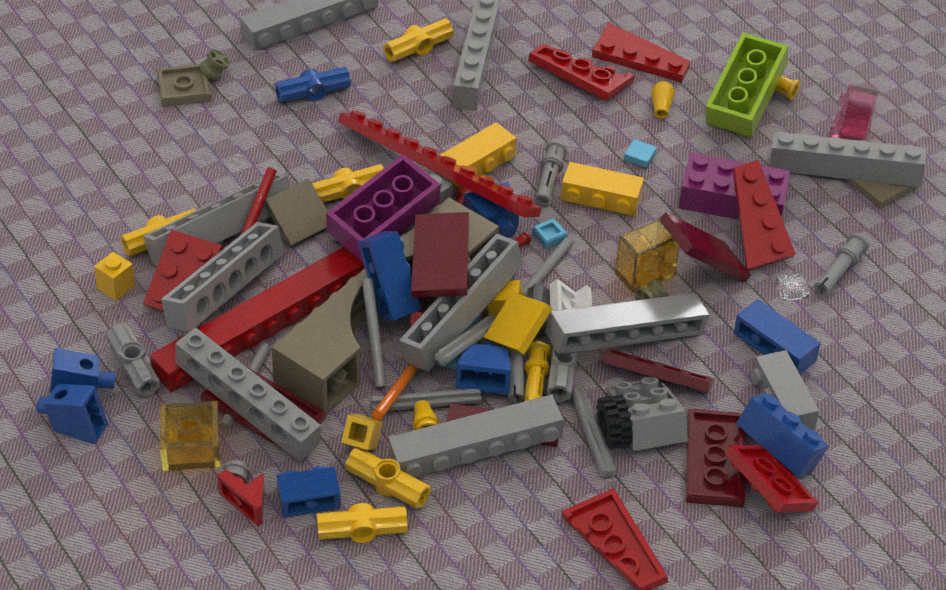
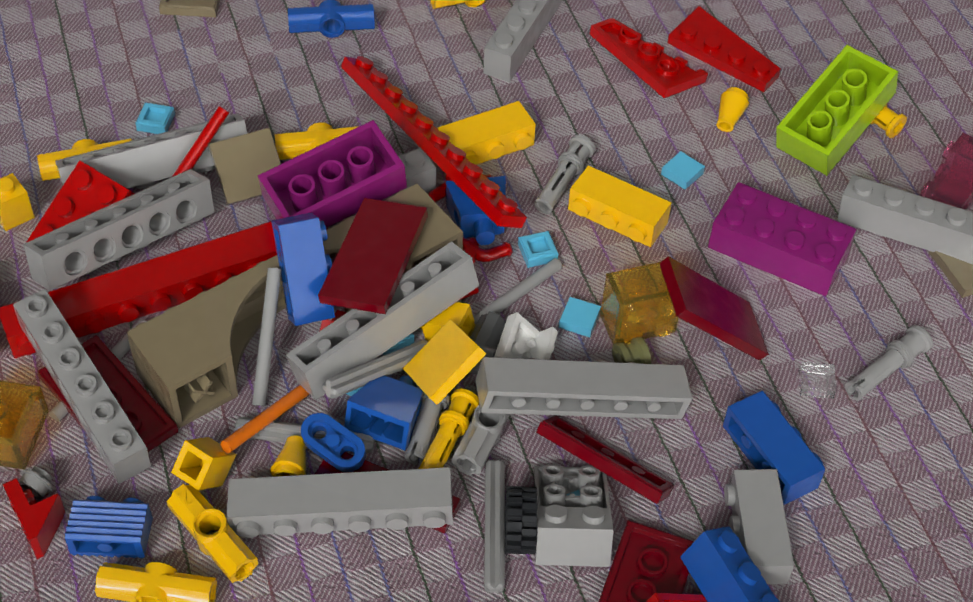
camera: 15 degrees right, 5 degrees up
red wing [732,160,796,271] -> none
none -> medium azure tile [135,103,175,134]
none -> blue plate [301,413,366,472]
none -> medium azure tile [559,297,601,337]

